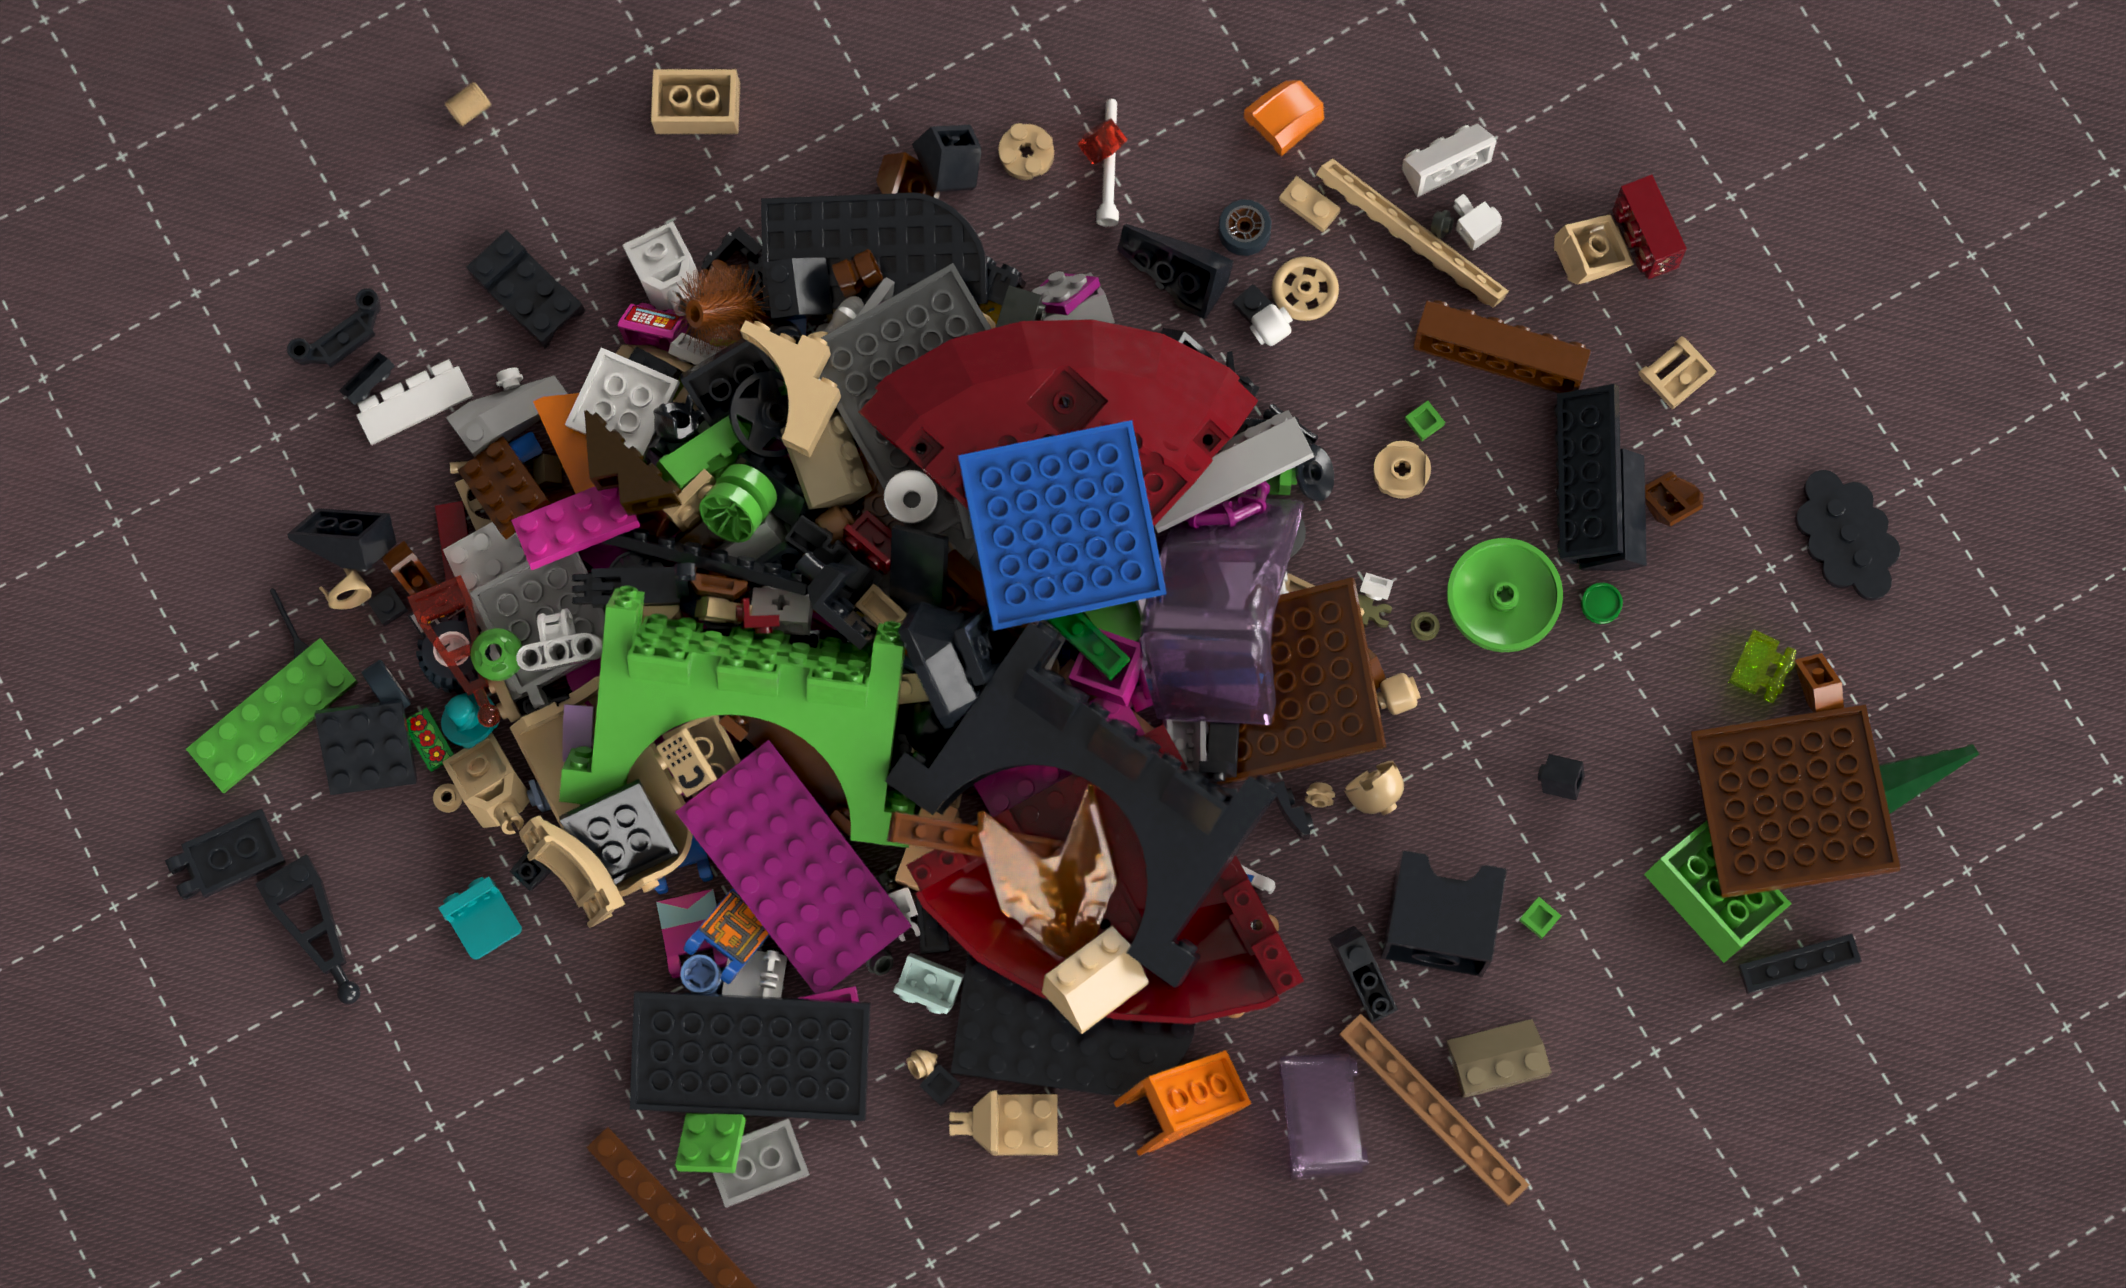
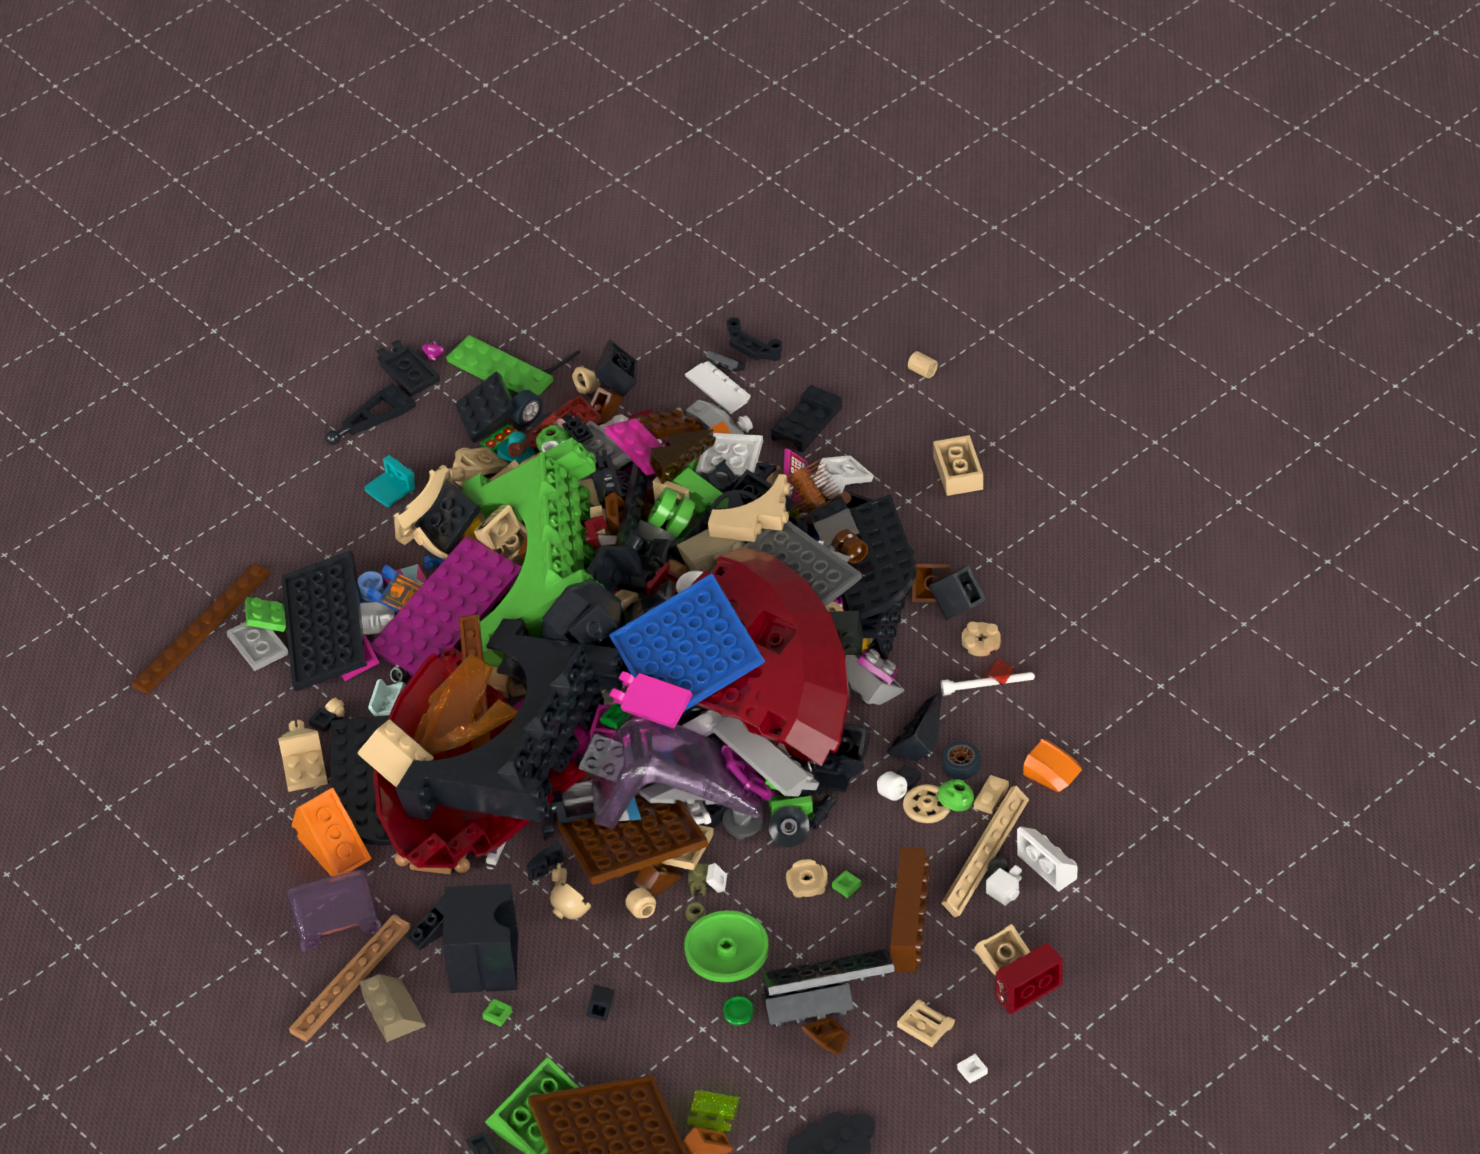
camera: 75 degrees right, 30 degrees down
none -> magenta piece [422,341,444,361]
none -> black slope [562,416,594,443]
none -> black bracket [575,733,612,775]
none -> dark pink tile [610,671,693,729]
none -> bright green piece [937,779,974,811]
none -> white plate [957,1054,988,1083]

